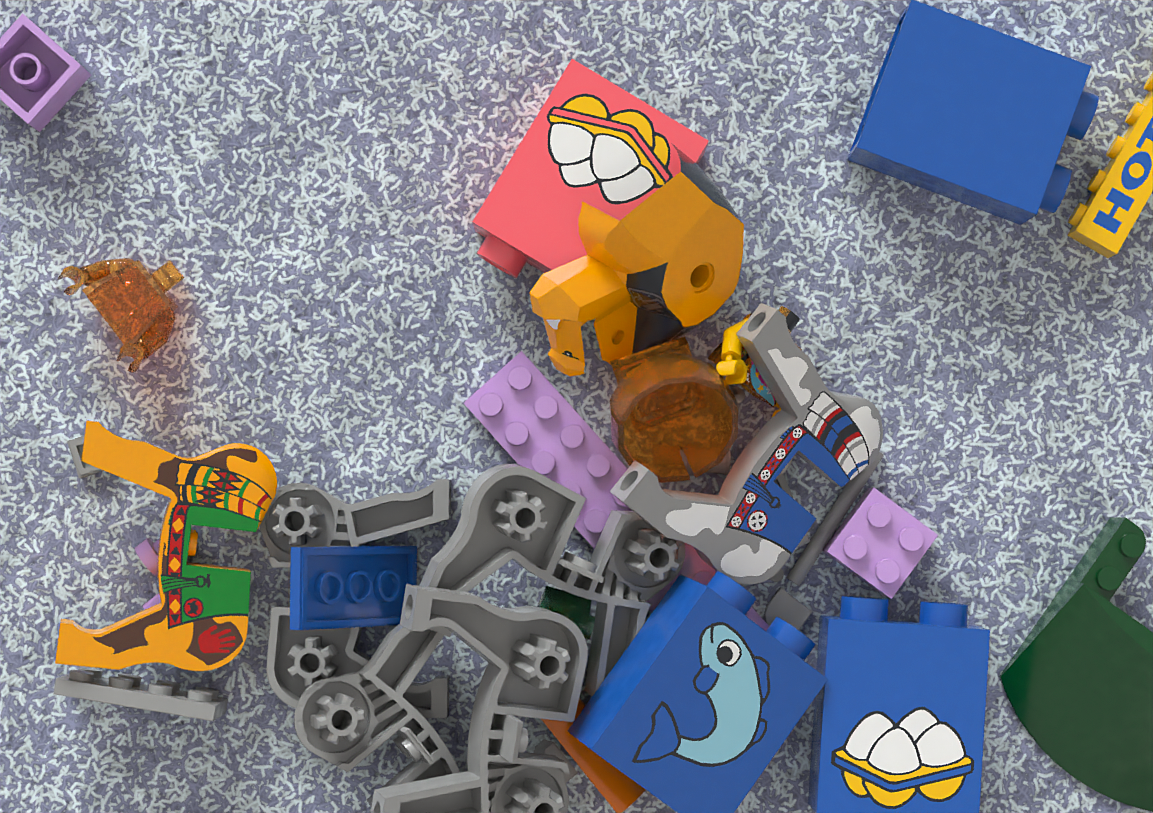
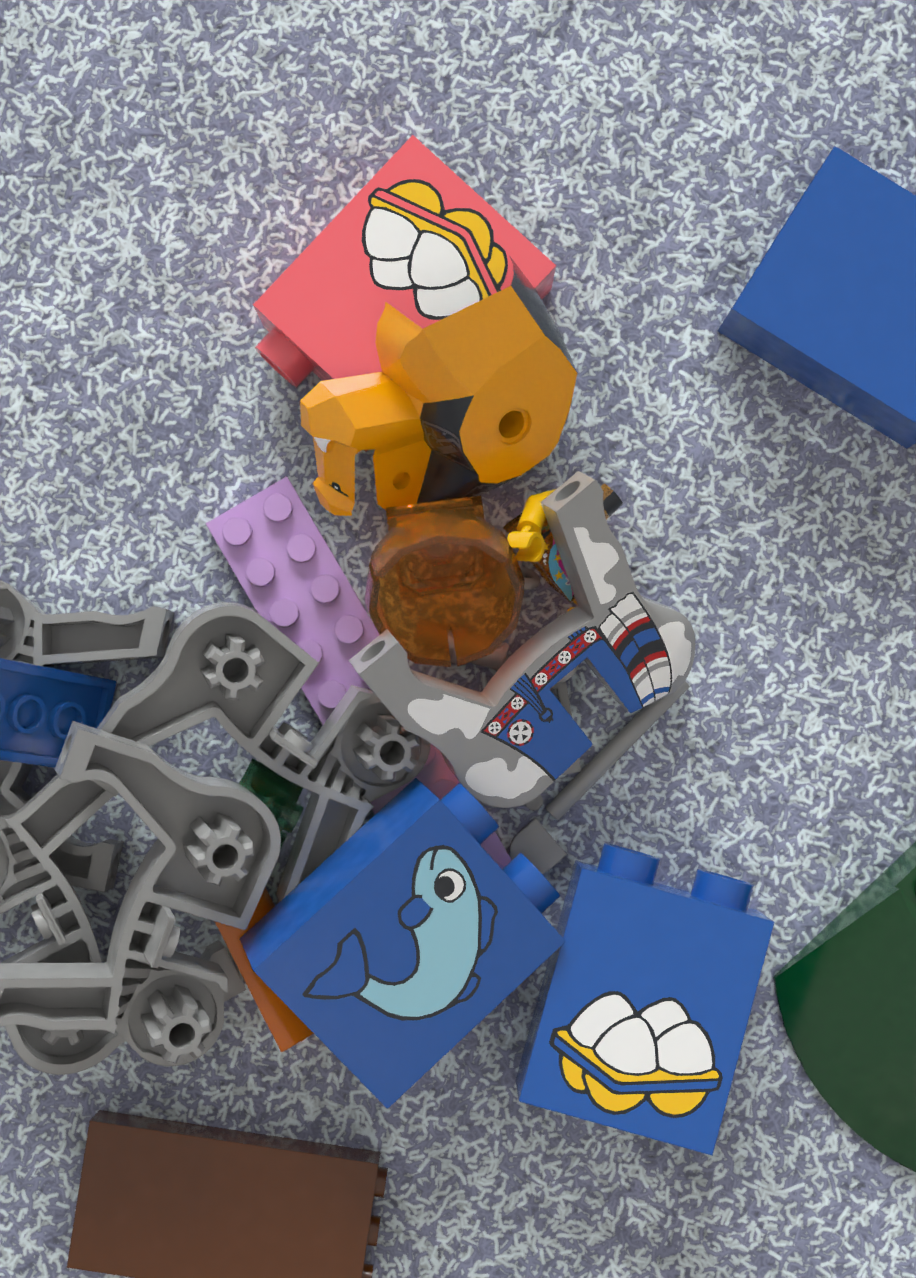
camera: 15 degrees right, 0 degrees up
lavender brick [822,488,938,599] -> none

